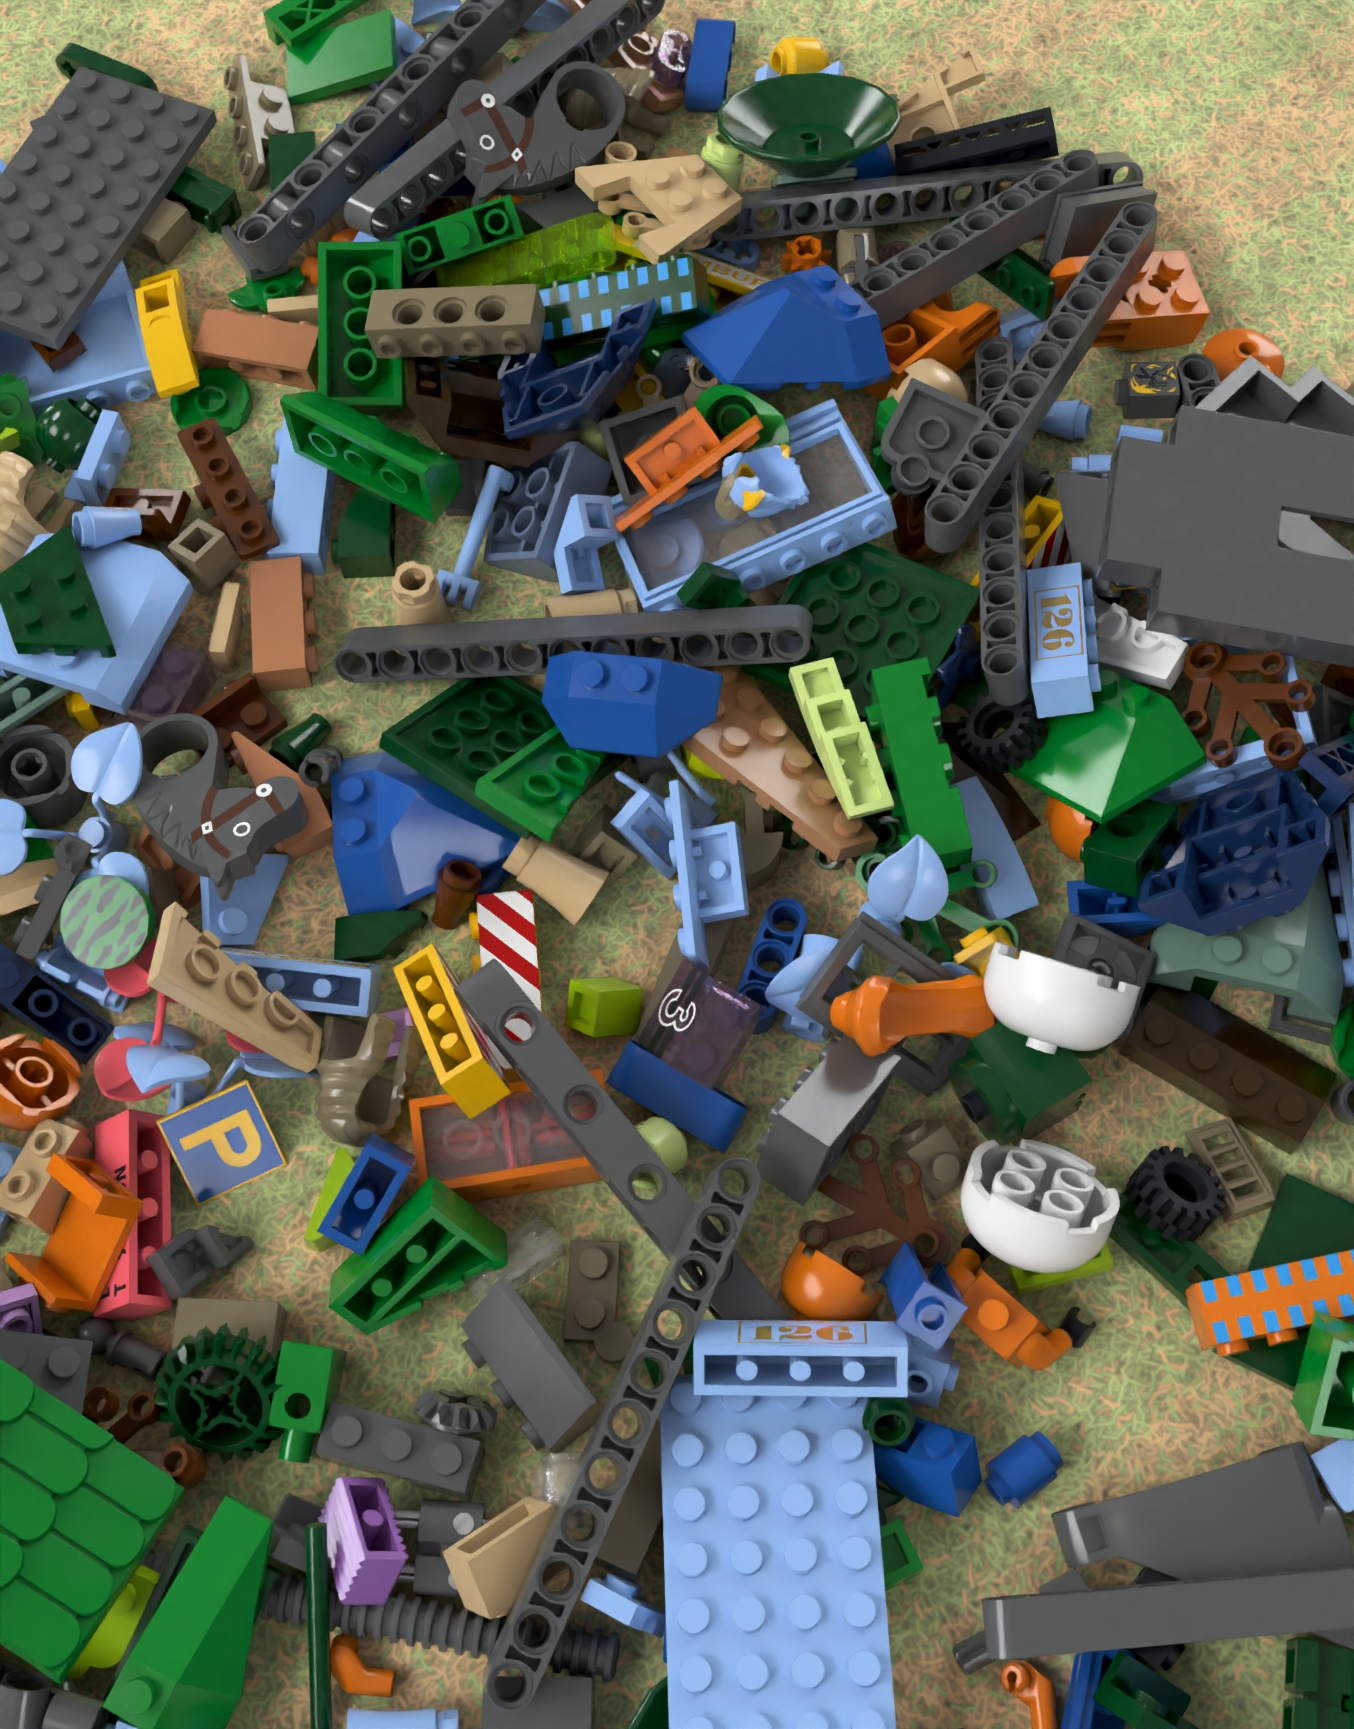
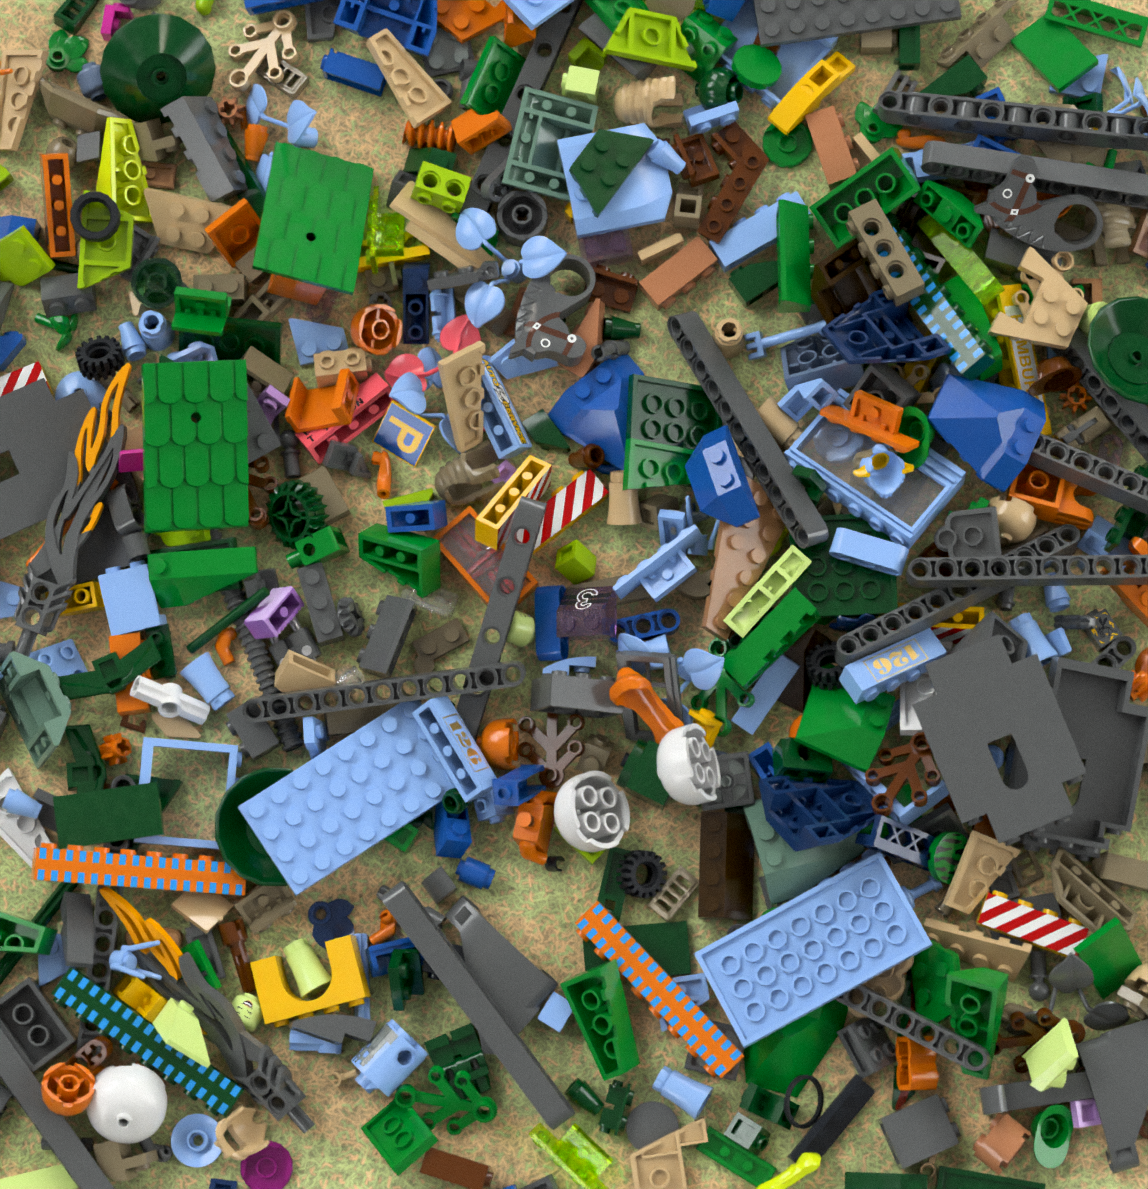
camera: 60 degrees right, 15 degrees up
tile [60,875,155,969] -> none
none -> orange arm [371,450,392,499]
none -> dark grey brick [421,866,458,905]
none -> light blue slope [543,656,596,676]
none -> reddish brown bracket [710,122,767,171]
none -> green tile [732,44,782,90]
none -> light blue beam [829,528,909,576]
none -> reddish brown piece [1028,356,1082,396]
none -> dark grey axle [1053,615,1096,630]

